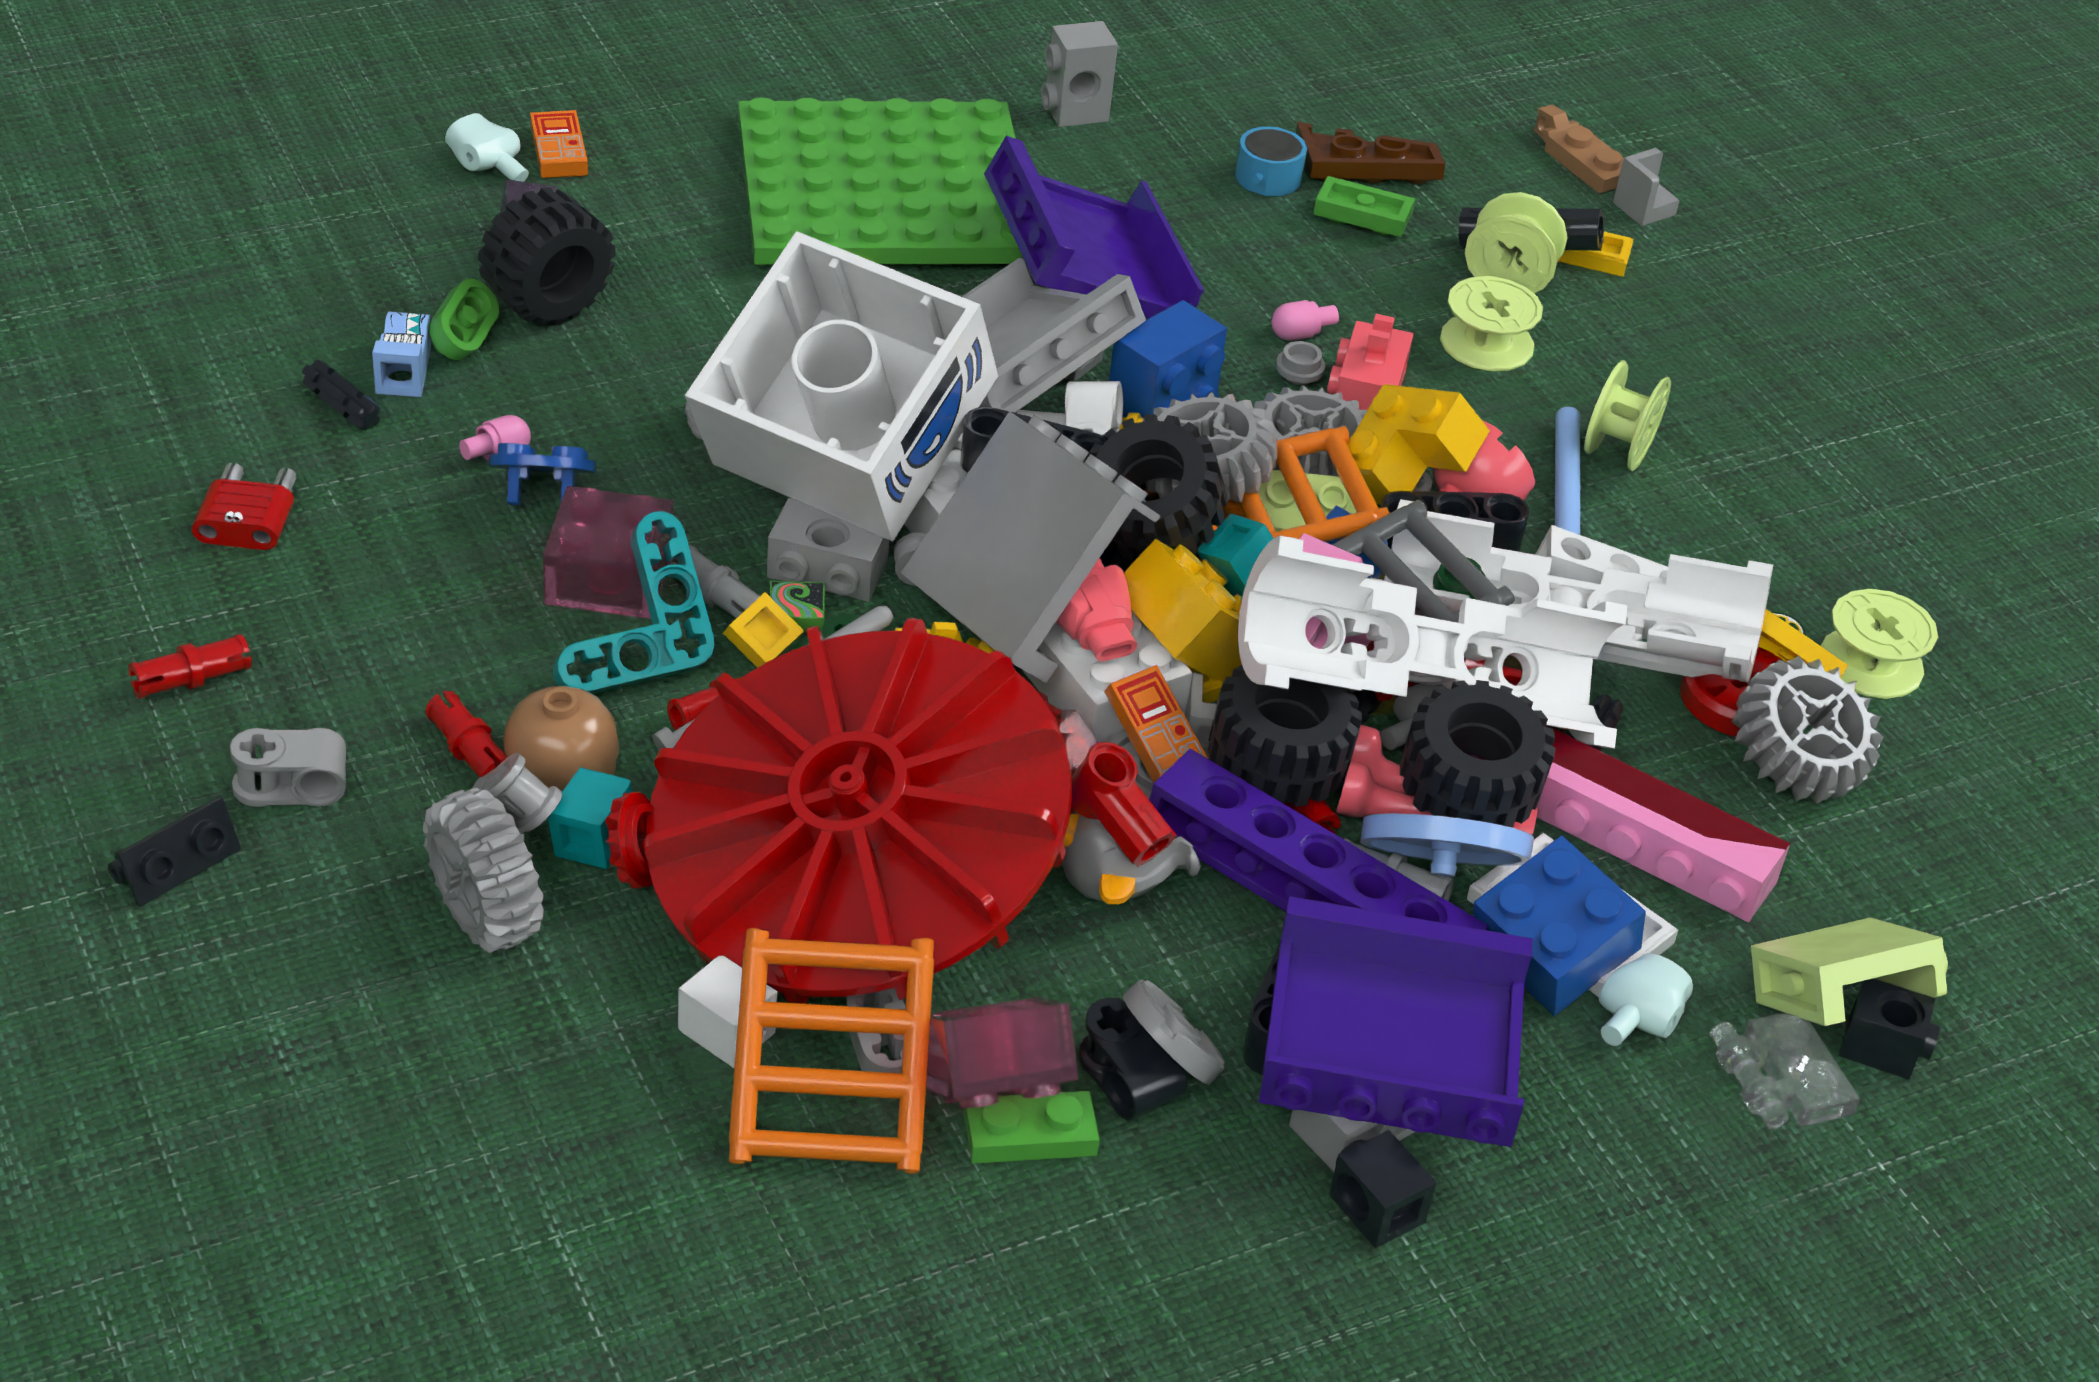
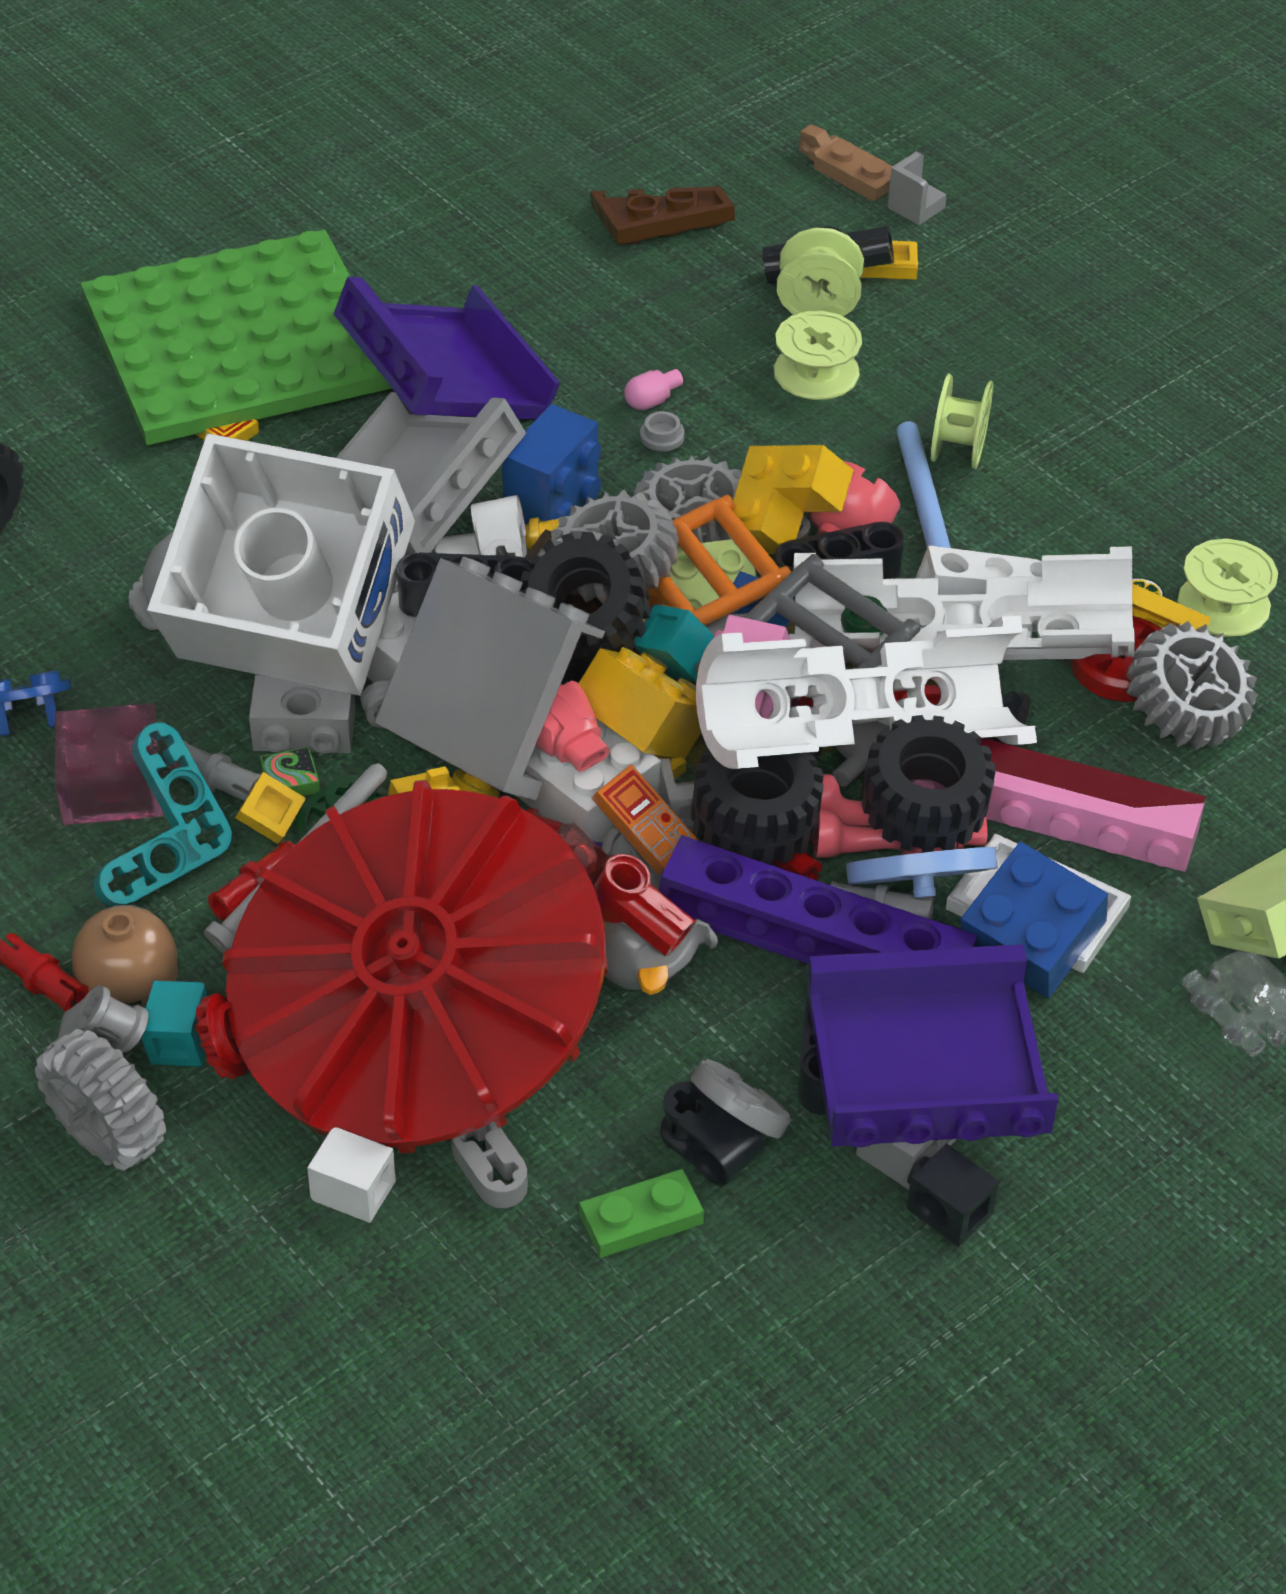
camera: 10 degrees left, 5 degrees up
orange bar [728,928,934,1174] -> none
clear pink brick [926,997,1079,1108] -> none
light grey brick [1041,21,1118,127] -> none
dark azure piece [1235,127,1307,196] -> none
bright green plate [1313,176,1416,237] -> none
coral brick [1327,314,1414,410] -> none
light aqua piece [1599,953,1693,1046] -> none

